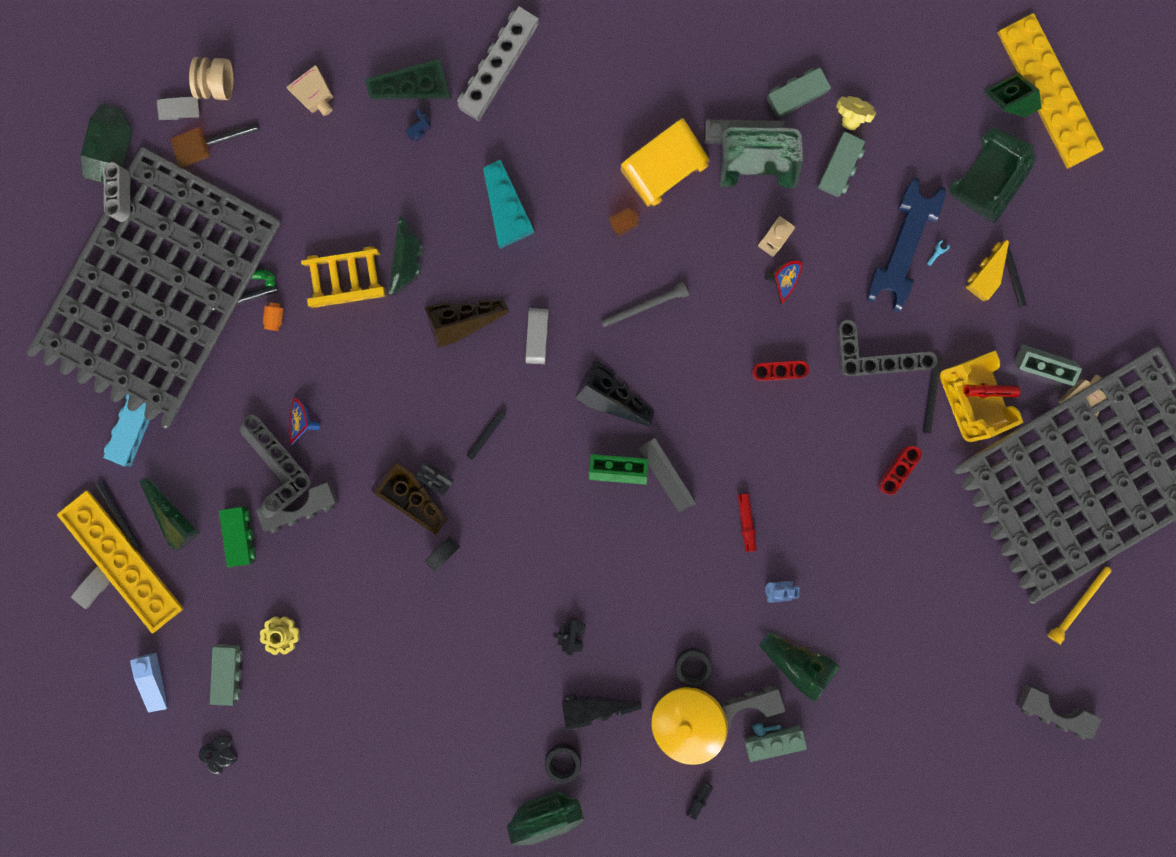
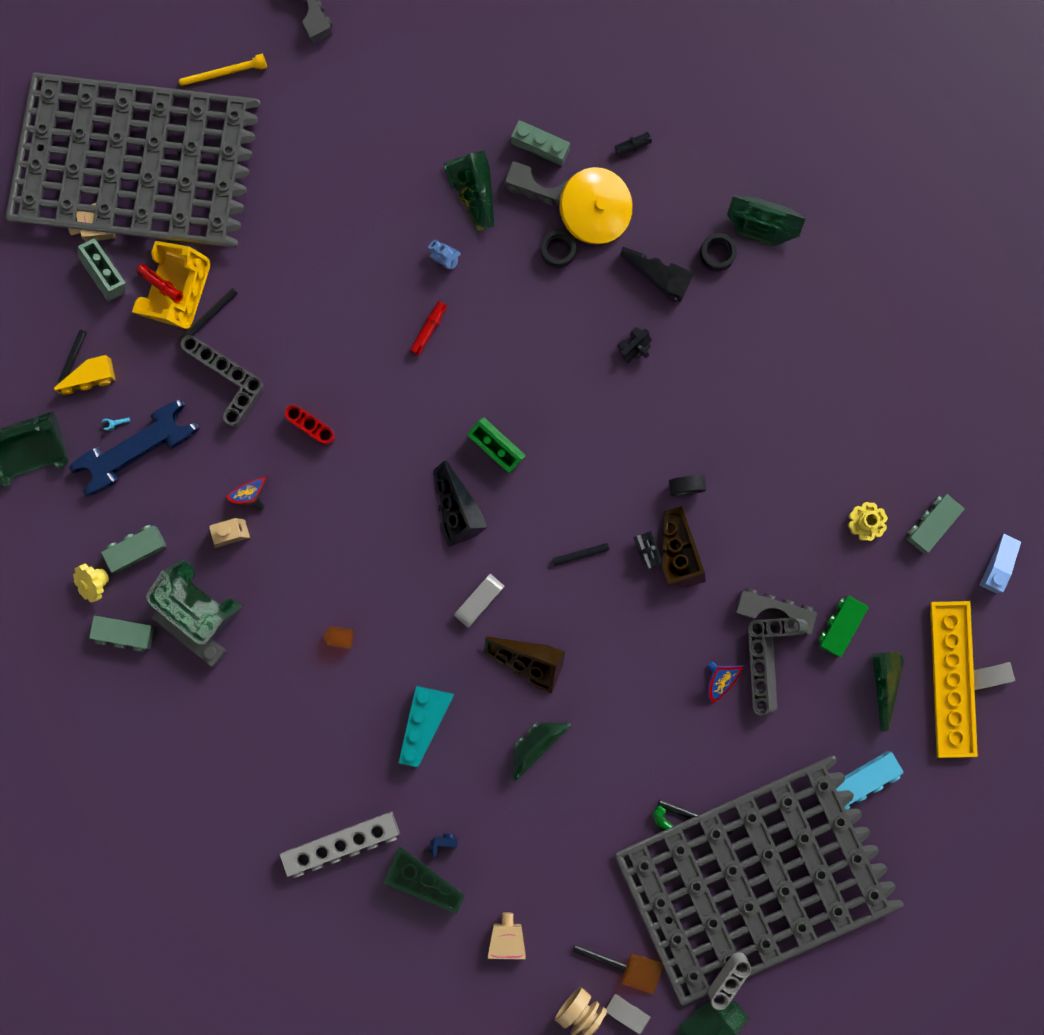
camera: 145 degrees left, 5 degrees down
black bar [96,482,141,550] -> none
black plate [199,737,237,774] -> none
orange brick [262,302,284,331] -> none
yellow fence [301,246,387,308] -> none
dark grey piece [601,282,689,327] -> none
yellow windscreen [621,118,710,207] -> none
dark grey fence [638,438,696,513] -> none
medium azure hand [752,723,781,736] -> none
red beam [878,446,922,495] -> none

